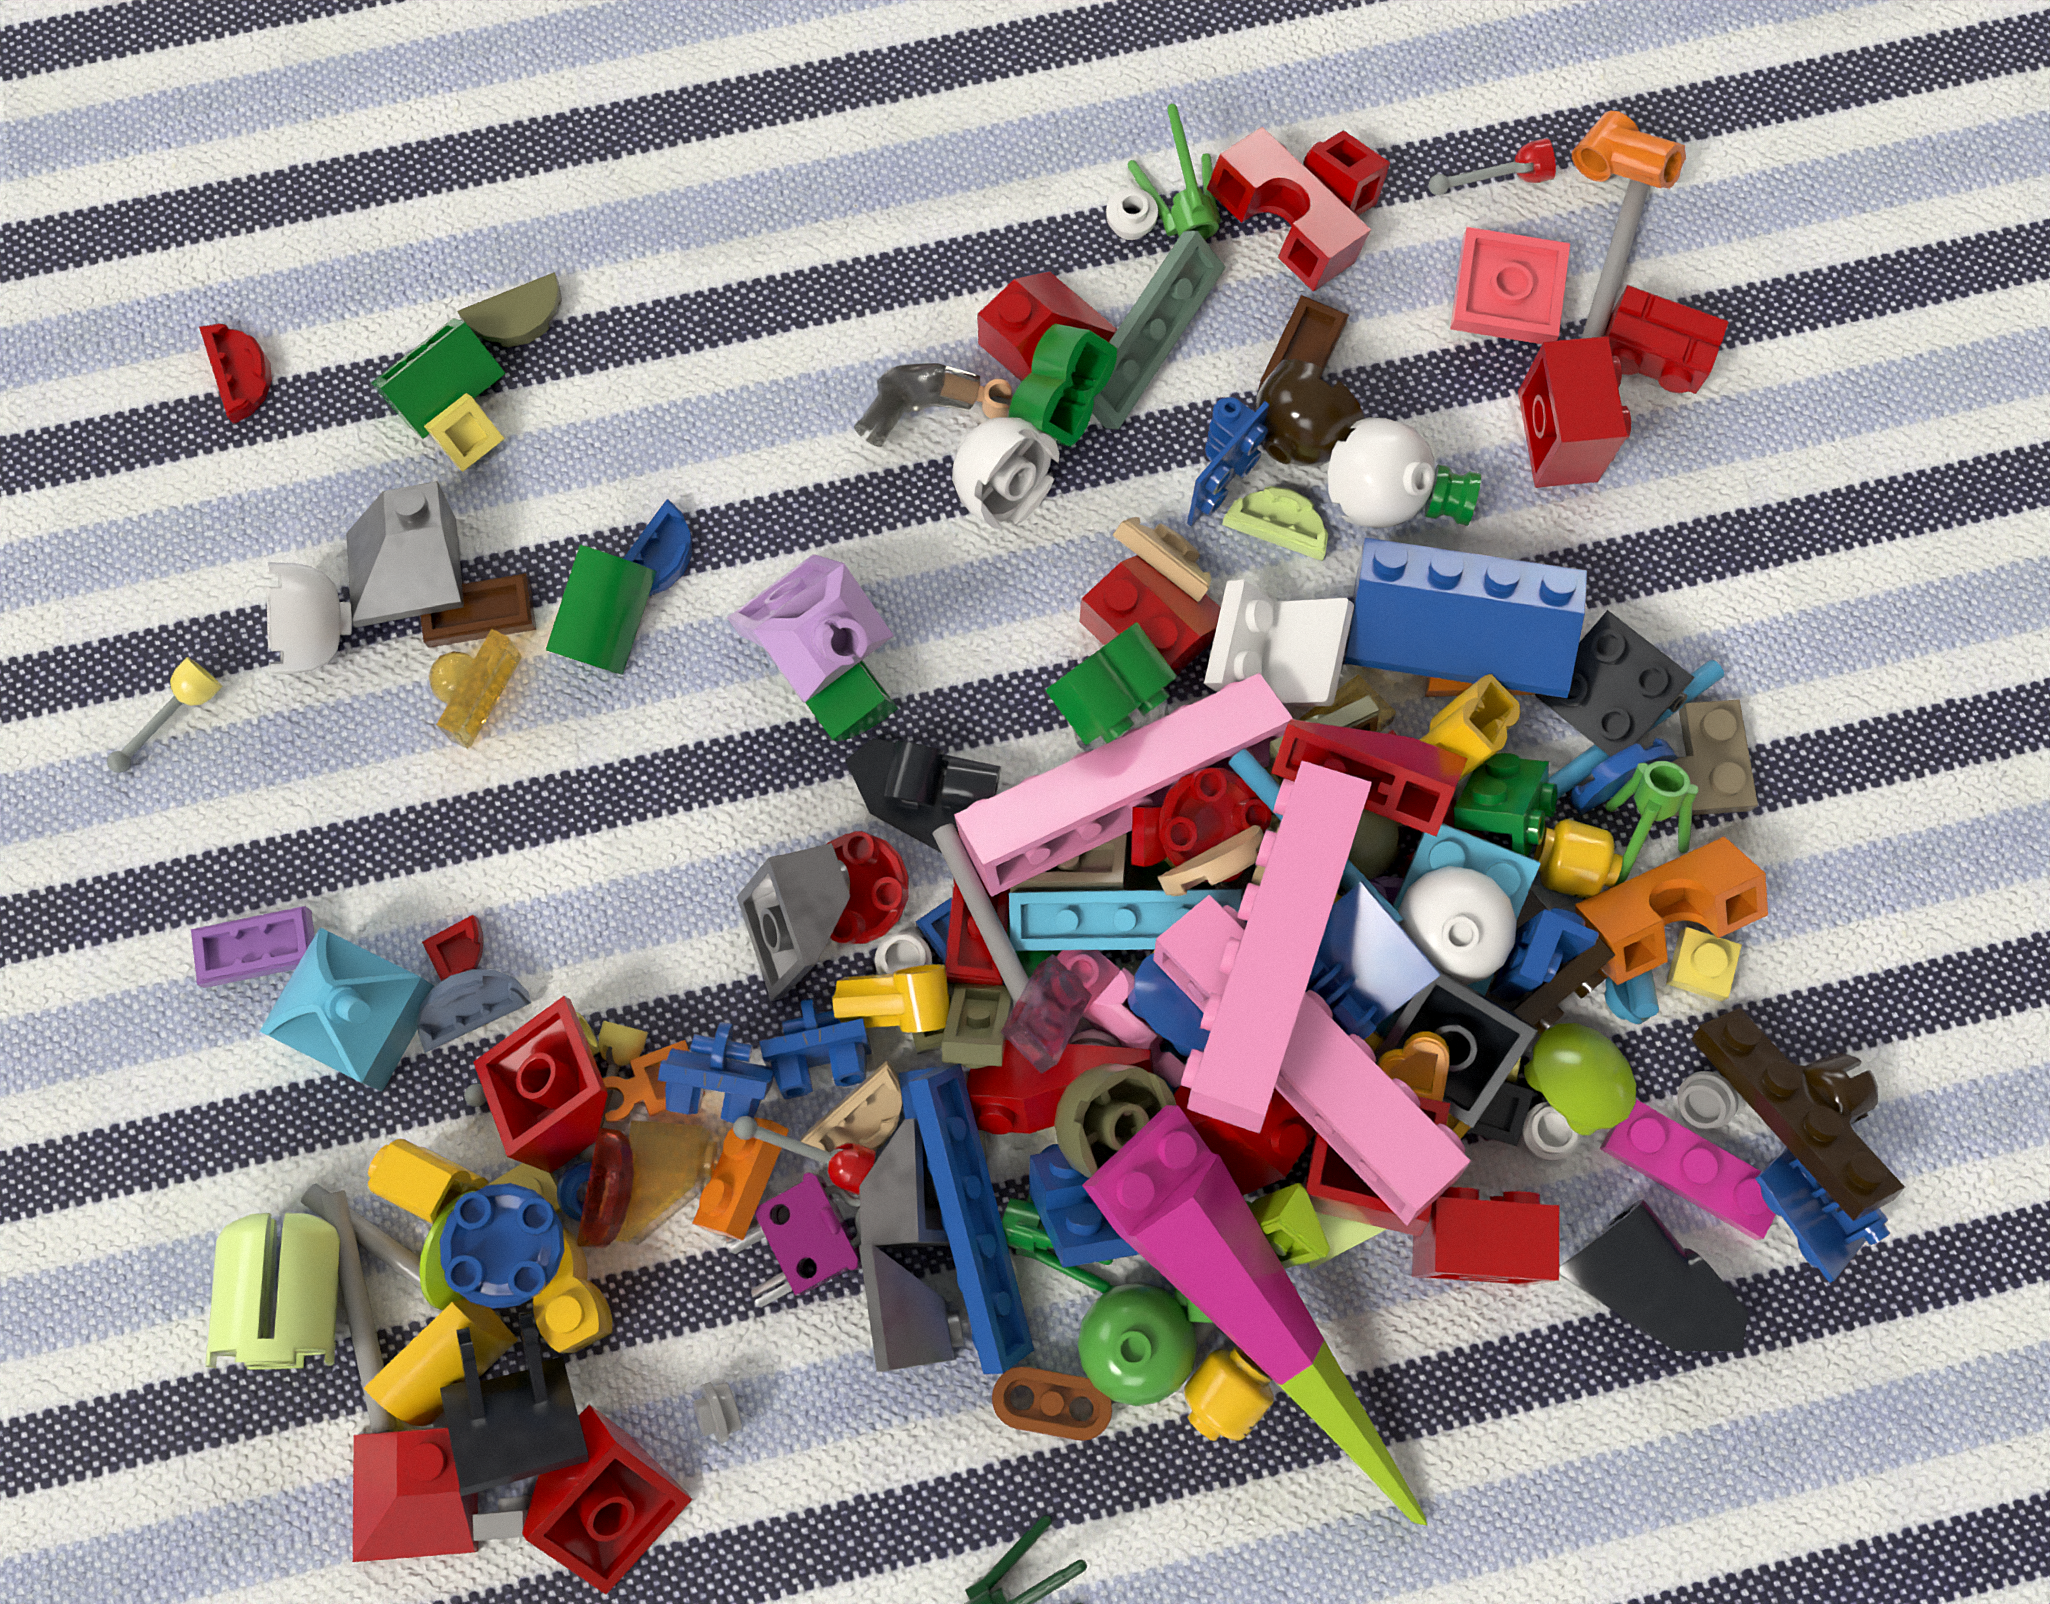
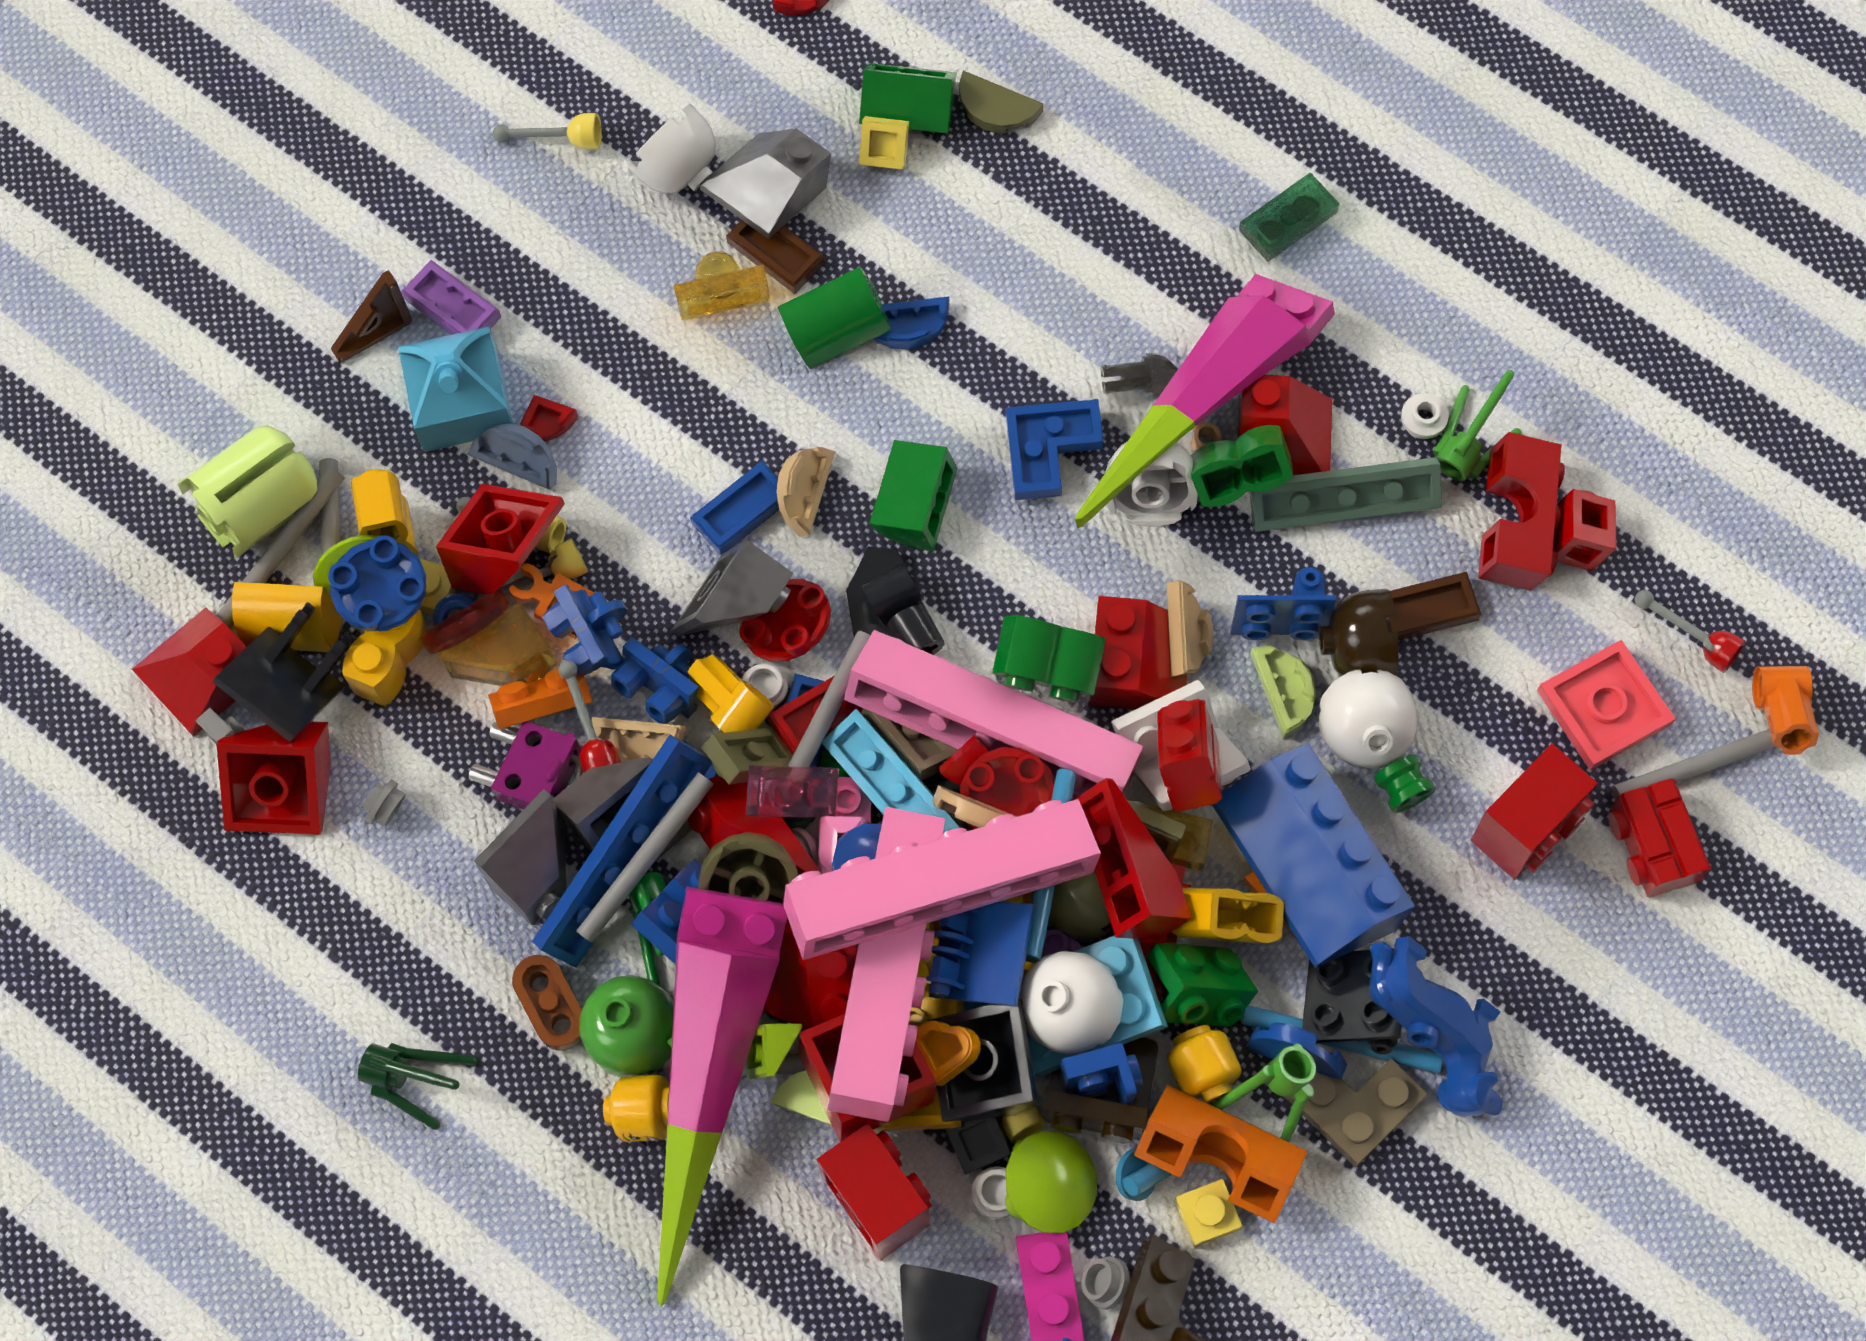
camera: 55 degrees right, 5 degrees down
lavender plate [727,554,894,703] -> none
none -> reddish brown tile [331,270,413,363]
none -> light grey bar [576,772,714,943]
none -> blue tile [690,461,779,555]
none -> tan tile [776,447,835,537]
none -> blue plate [1005,399,1104,500]
none -> dark pink plate [1075,274,1335,528]
none -> red brick [1157,699,1222,812]
none -> clear green plate [1239,172,1340,262]
none -> blue animal [1369,936,1502,1117]

